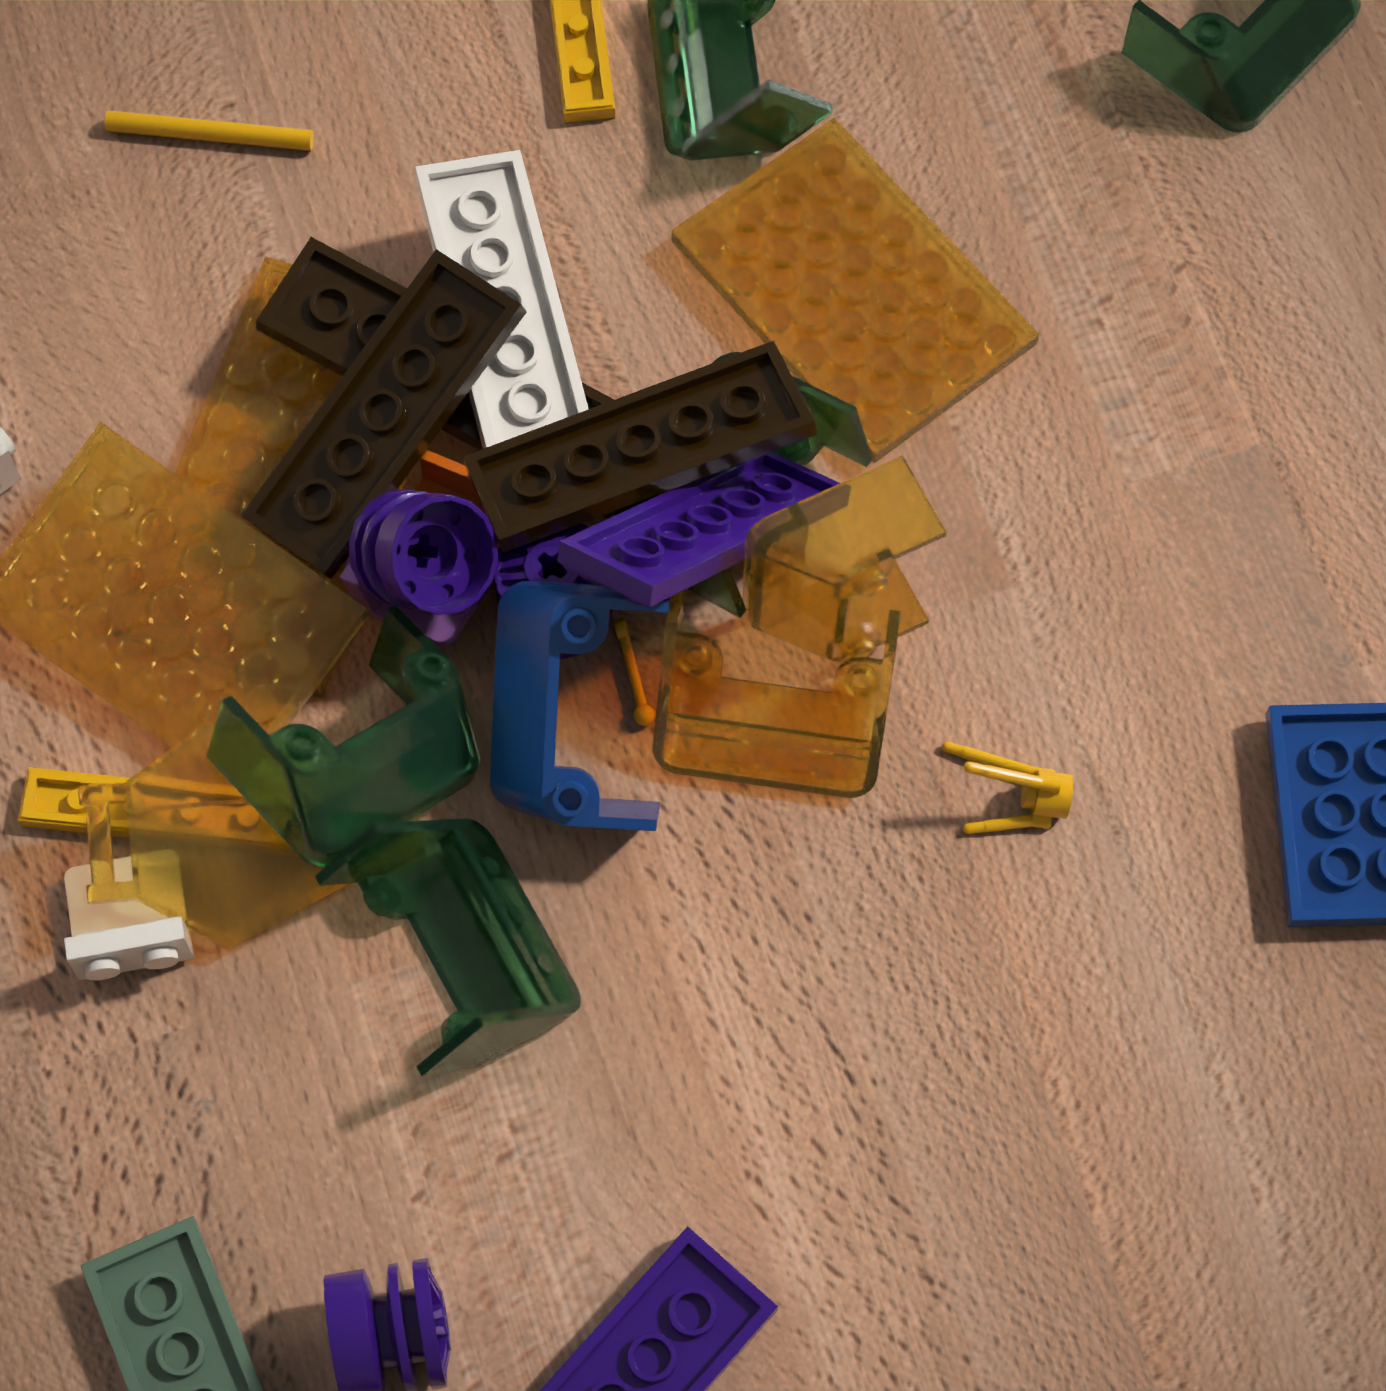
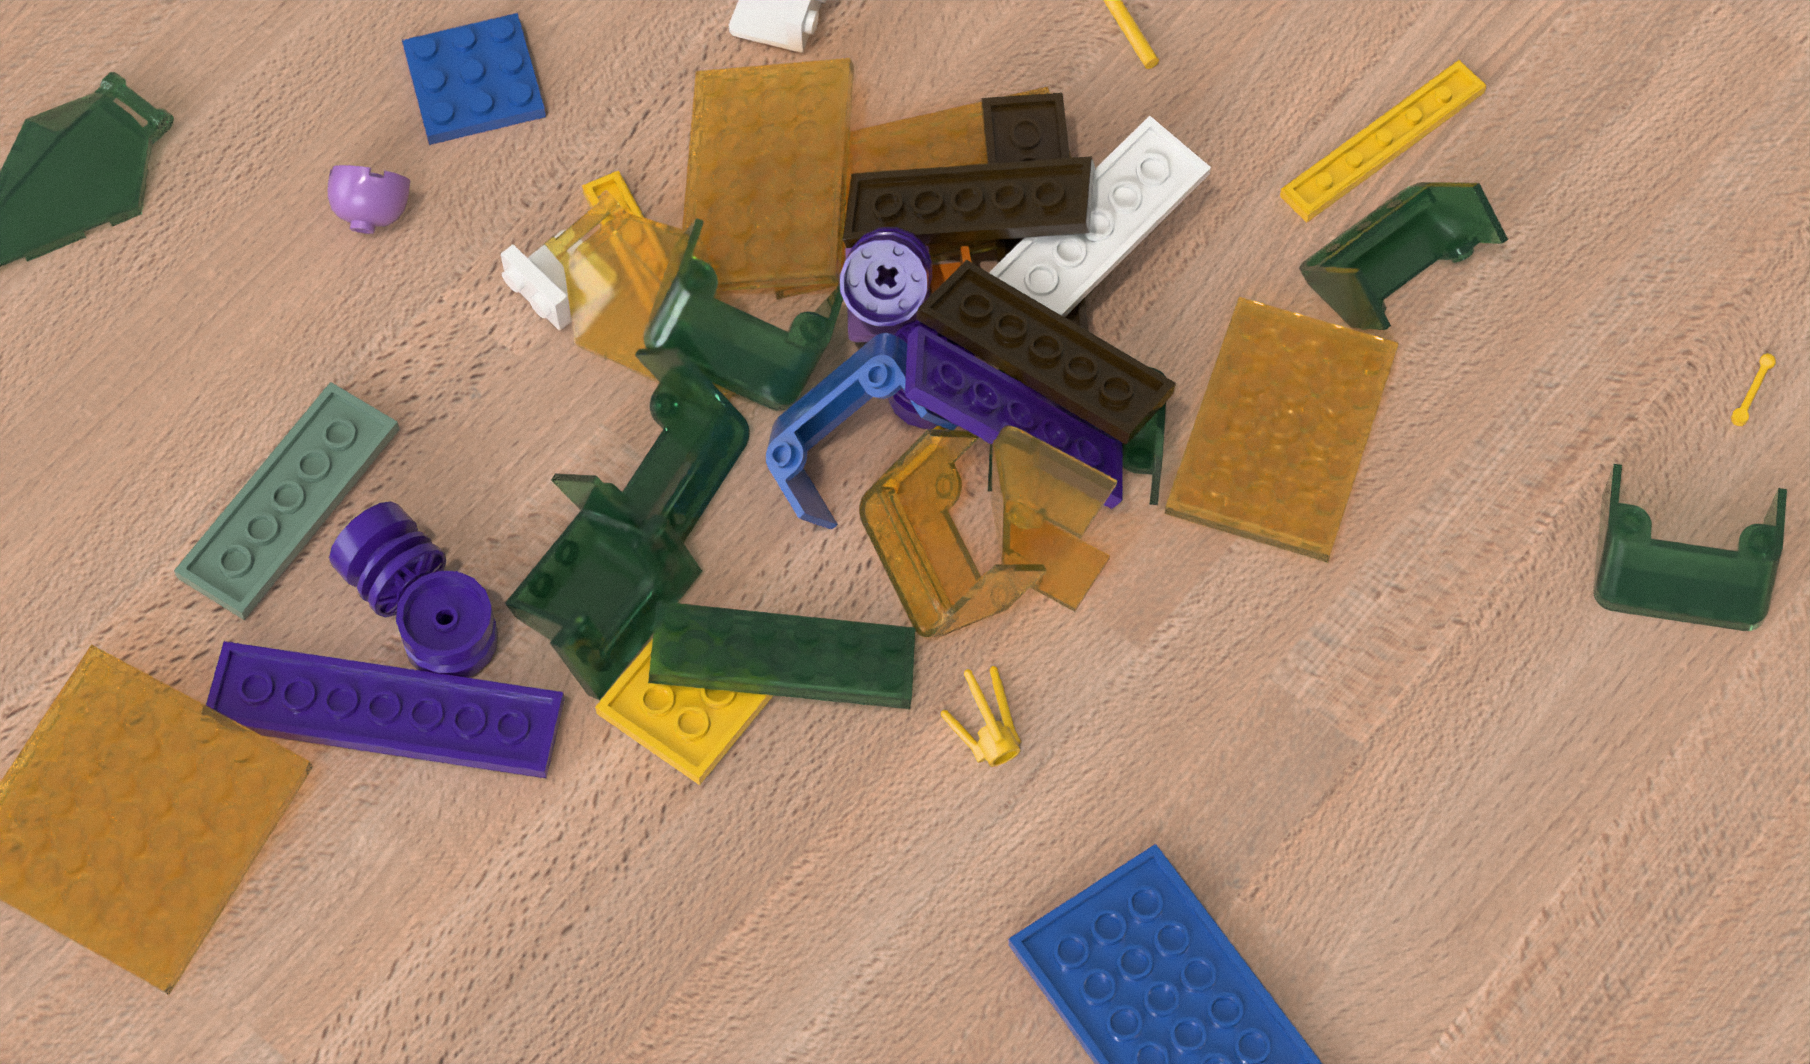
camera: 60 degrees right, 5 degrees down
none -> dark purple wheel [396,571,498,678]
none -> clear green windscreen [505,508,702,700]
none -> yellow plate [595,611,780,785]
none -> clear green plate [648,601,916,709]

